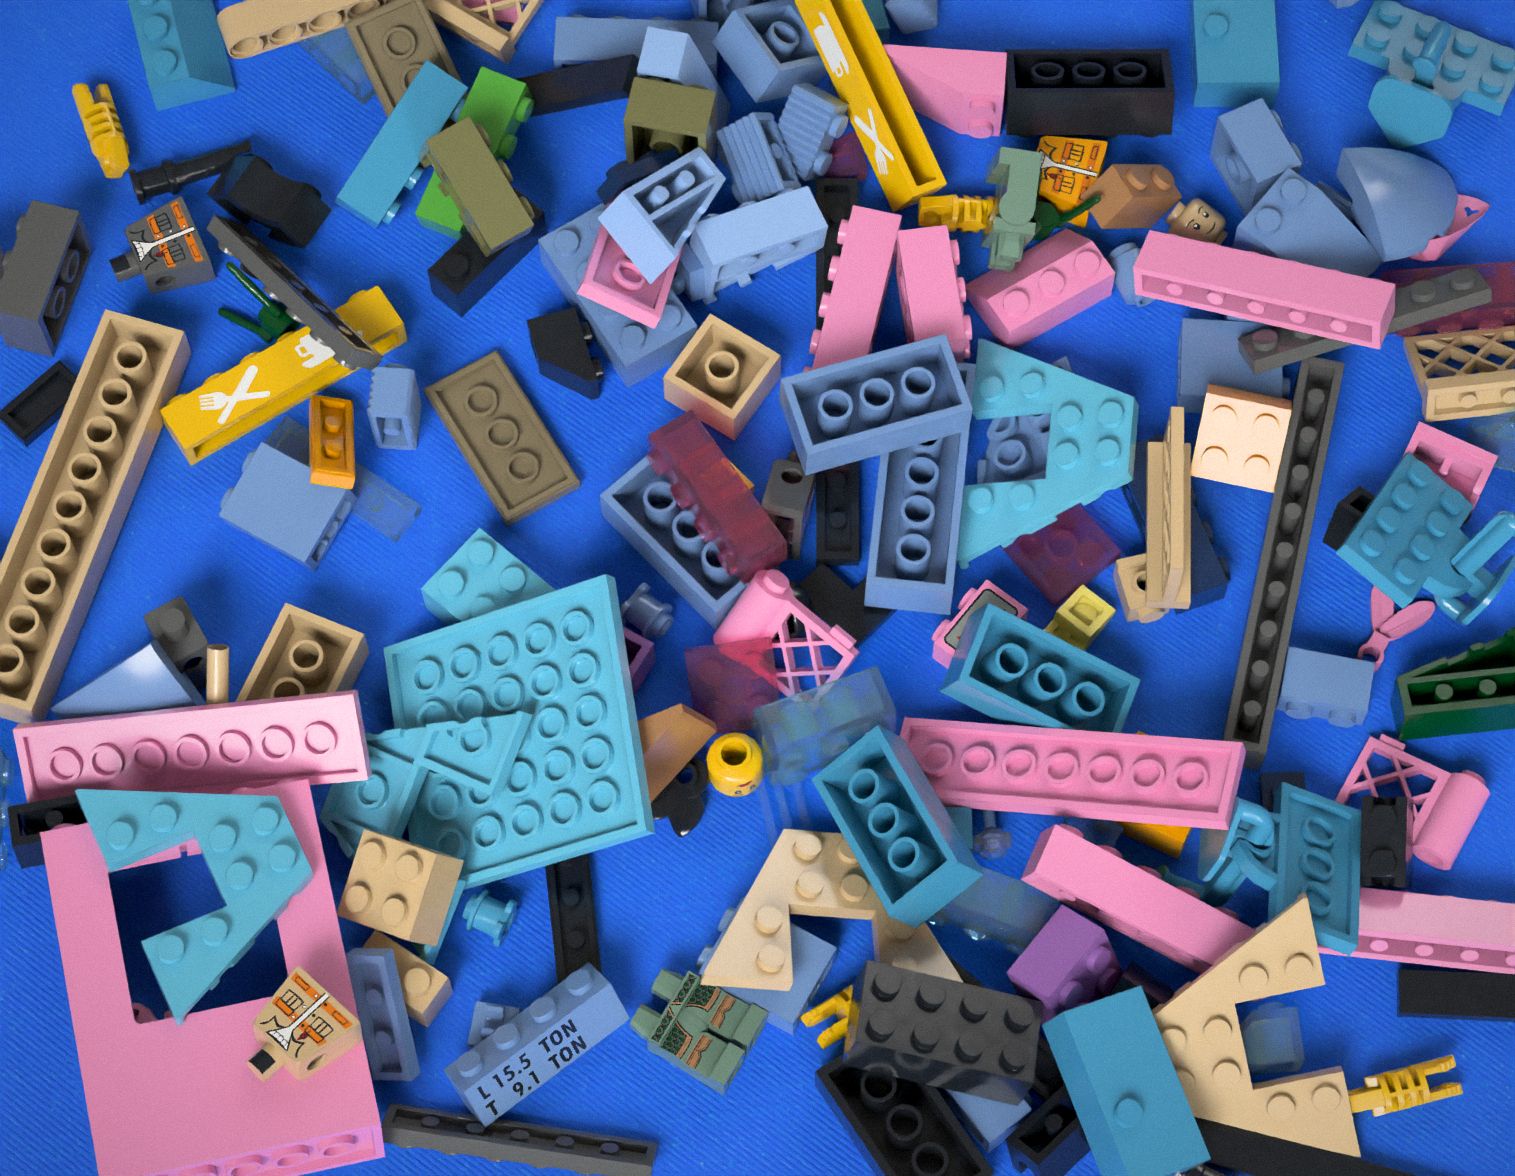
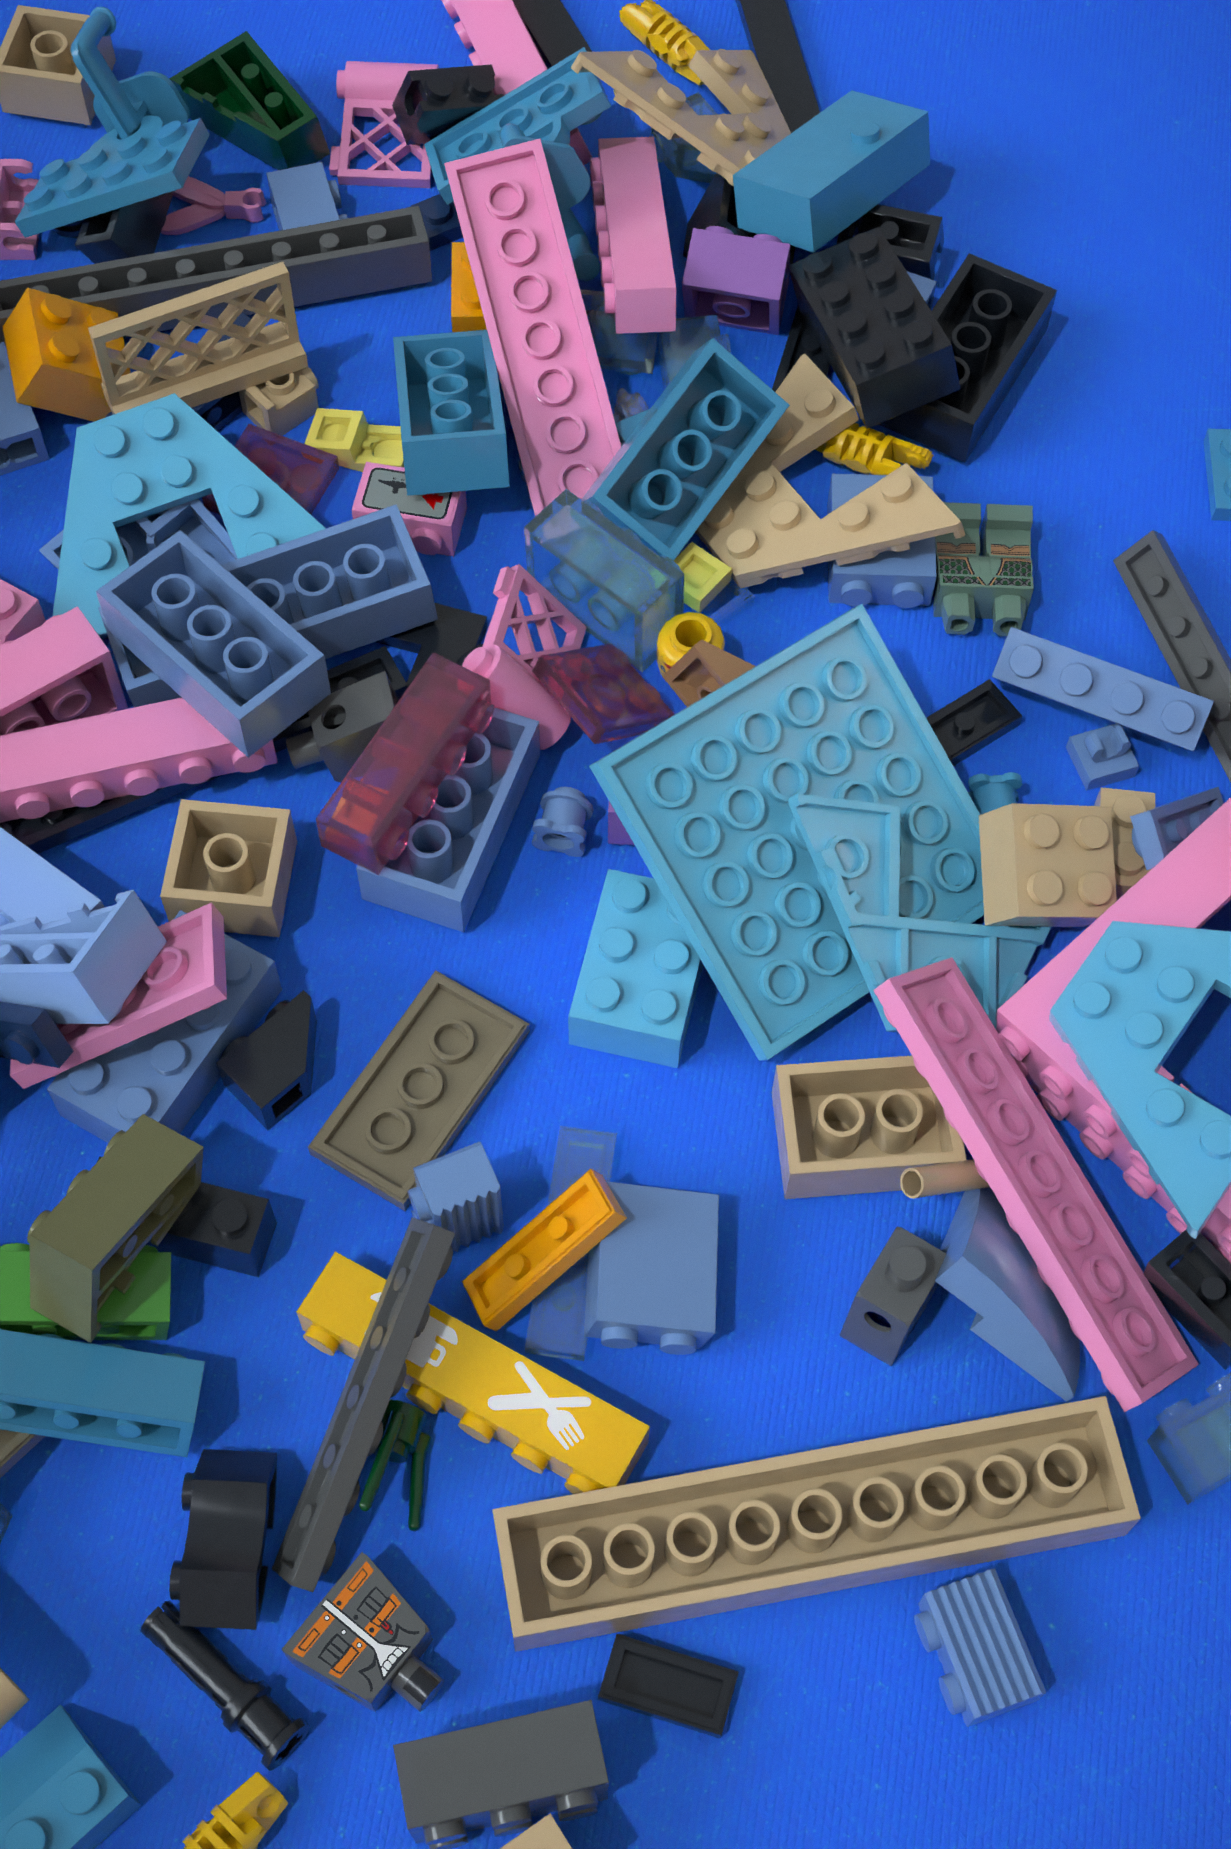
camera: 120 degrees left, 5 degrees down
none -> light yellow plate [659,542,732,613]

